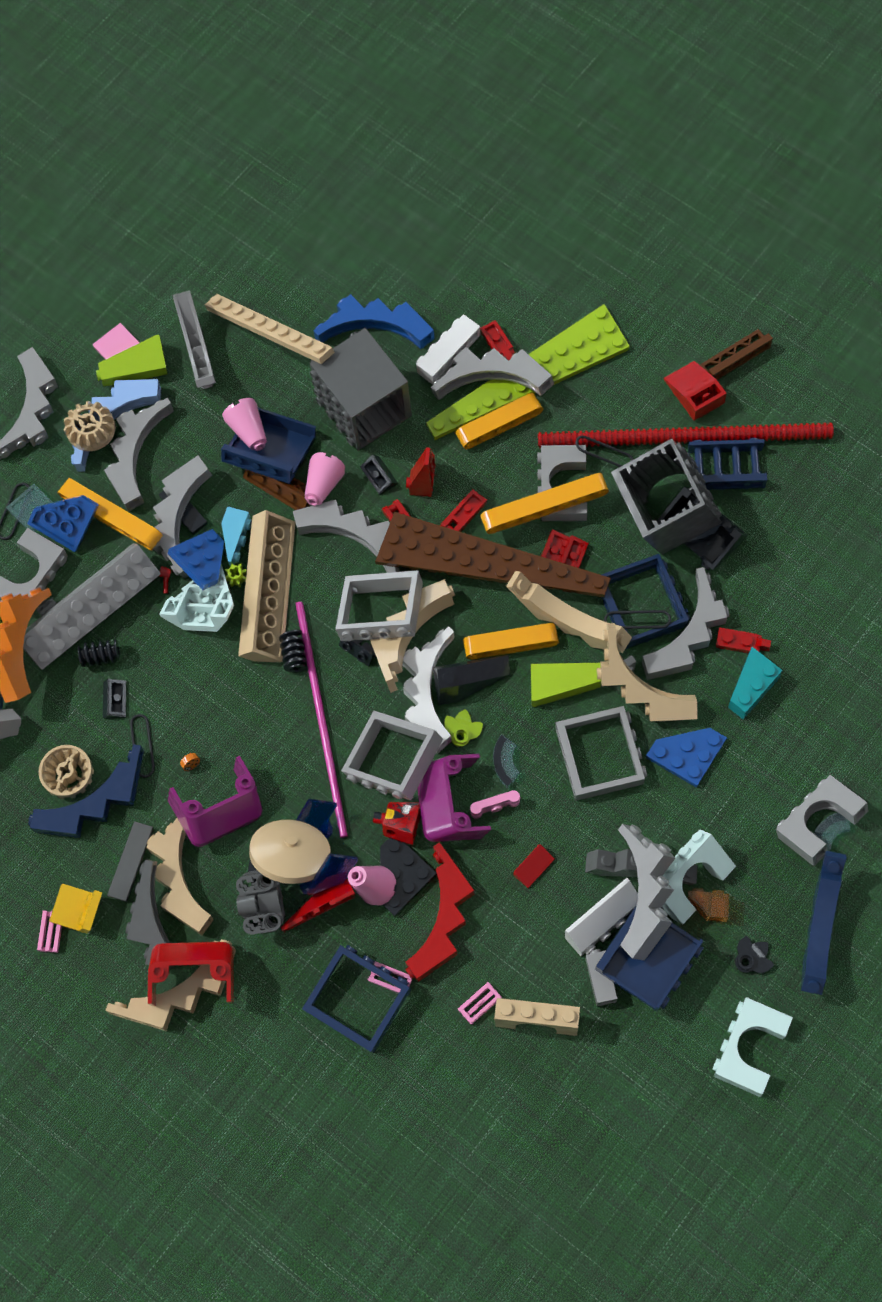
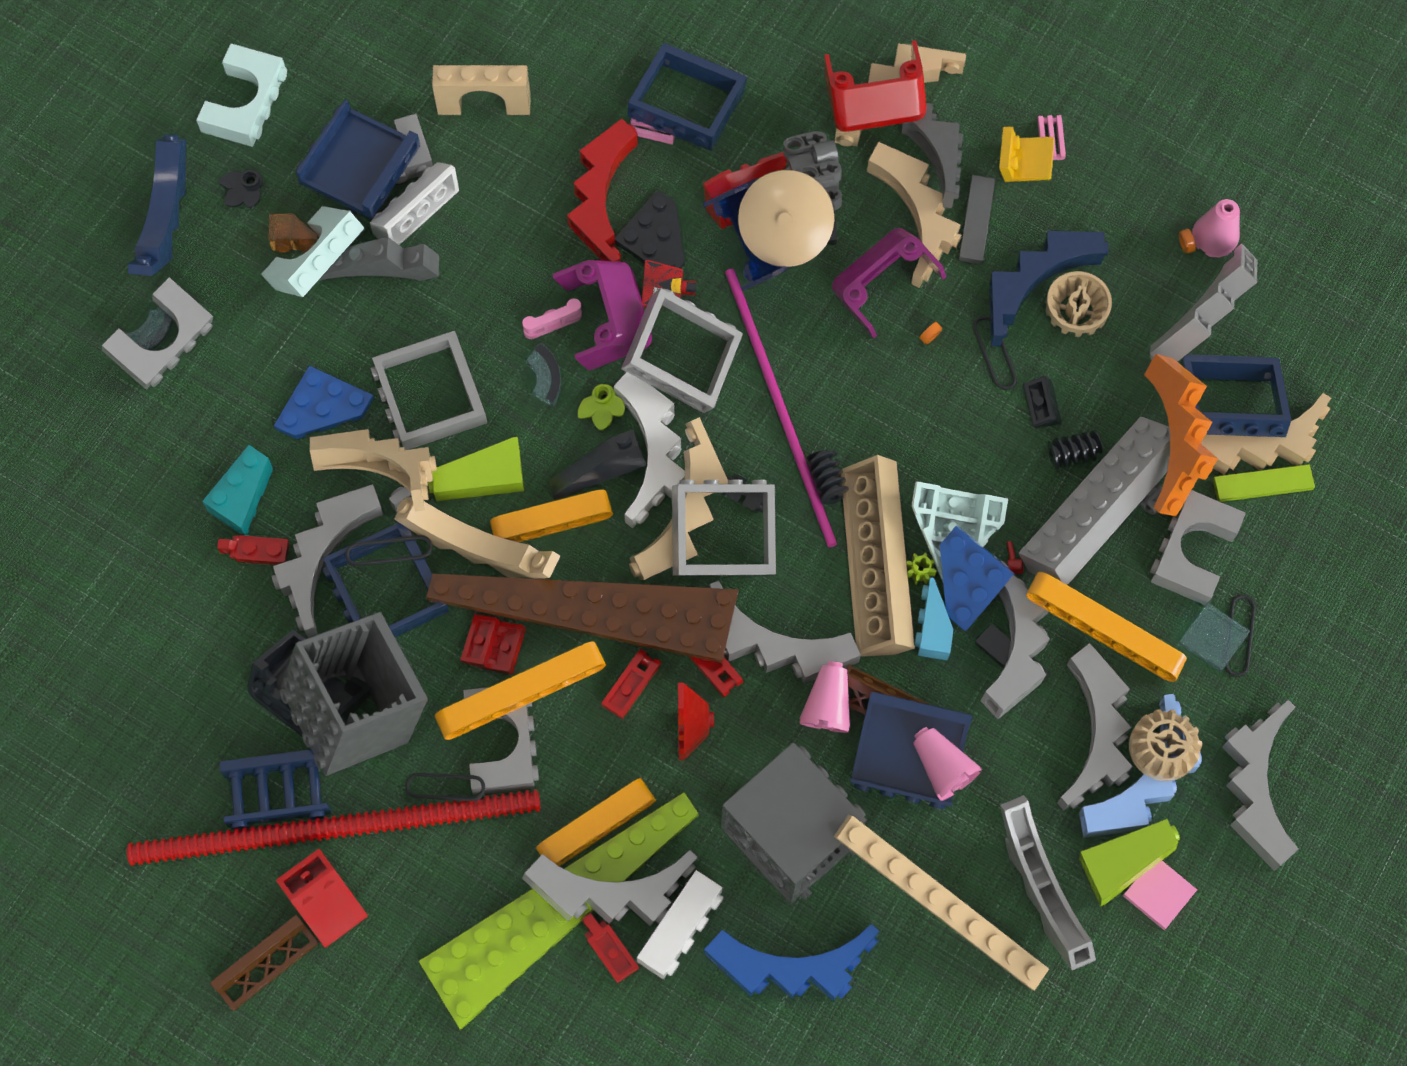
camera: 165 degrees right, 0 degrees up
blue plate [27,495,99,552] -> none
bright pink cone [348,866,396,905] -> none
black slope [360,454,398,495] -> none
bright pink tile [458,982,502,1025] -> none
red slope [513,844,555,888] -> none
light grey arch [618,824,675,960] -> none

